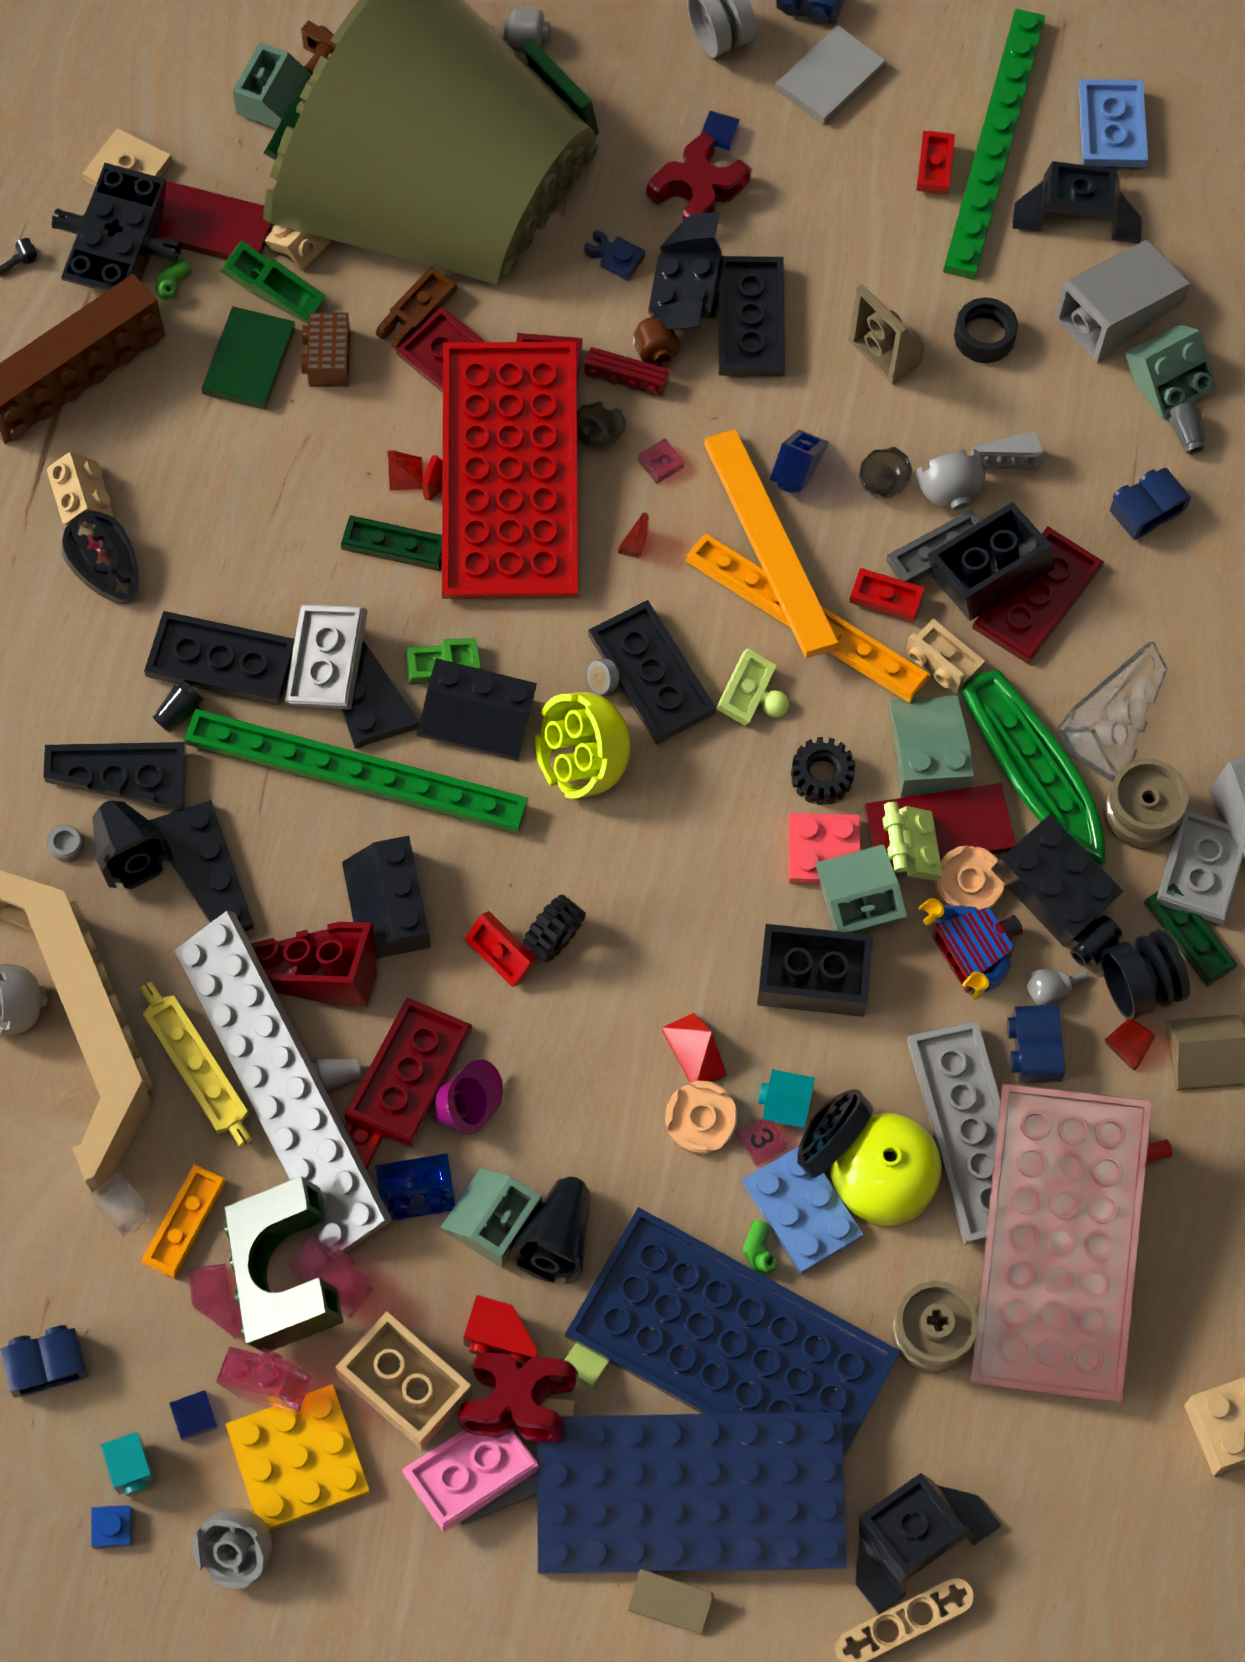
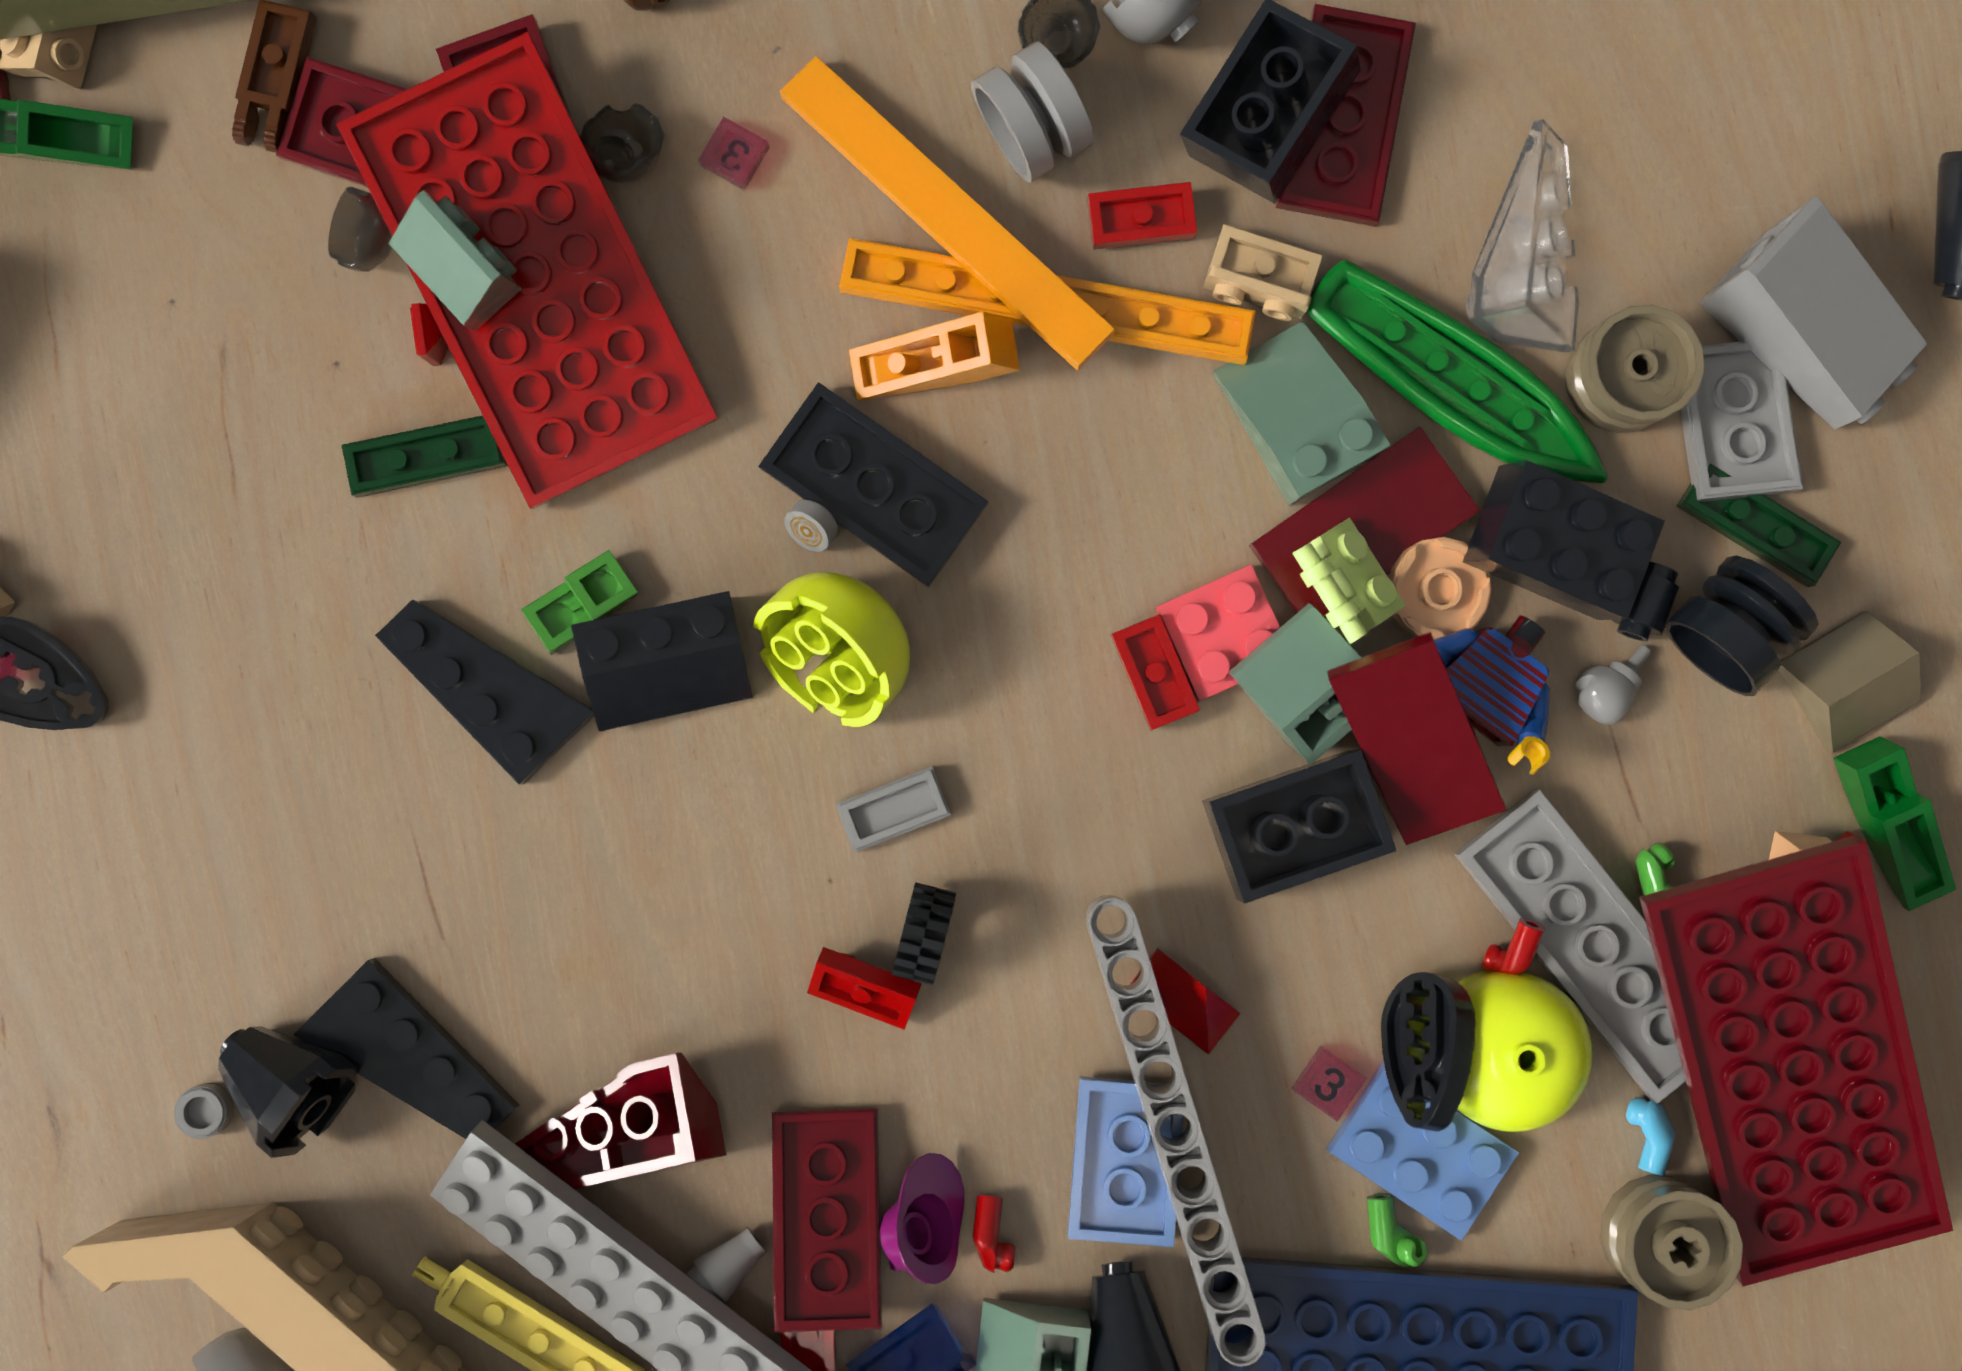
camera: 25 degrees left, 20 degrees up
black wing [43,742,186,810] -> none
black plate [144,611,295,705] -> none
black cone [152,680,203,732] -> none
green plate [184,709,528,834] -> none
dark green tile [201,306,296,410] -> none
tile [284,605,368,709] -> none
reddish brown brick [301,312,351,387] -> none
black slope [342,835,431,959] -> none
clear red slope [388,450,423,490] -> none
dark red piece [585,347,669,397] -> none
clear red slope [618,513,649,558] -> none
light nougat tile [665,1081,738,1154] -> none
yellowish green plate [716,648,789,726] -> none
teal brick [758,1069,815,1128] -> none
clear blue slope [769,429,829,493] -> none
black tyre [791,737,855,805] -> none
dark grey plate [886,509,981,583] -> none
dark blue brick [1007,1005,1065,1083] -> none
clear red slope [1104,1019,1155,1071] -> none
none -> clear smoke hair [328,187,393,272]
none -> sand green slope [388,190,522,331]
none -> light grey tile [835,766,951,853]
none -> light orange slope [849,311,1020,401]
none -> light grey wheel [971,42,1094,183]
none -> red arm [972,1195,1016,1273]
none -> medium blue plate [1067,1076,1184,1247]
none -> light grey beam [1086,895,1266,1367]
none -> red plate [1110,614,1200,731]
none -> dark red tile [1327,632,1507,845]
none -> red arm [1481,918,1545,975]
none -> medium azure arm [1626,1097,1675,1176]
none -> green slope [1833,736,1957,911]

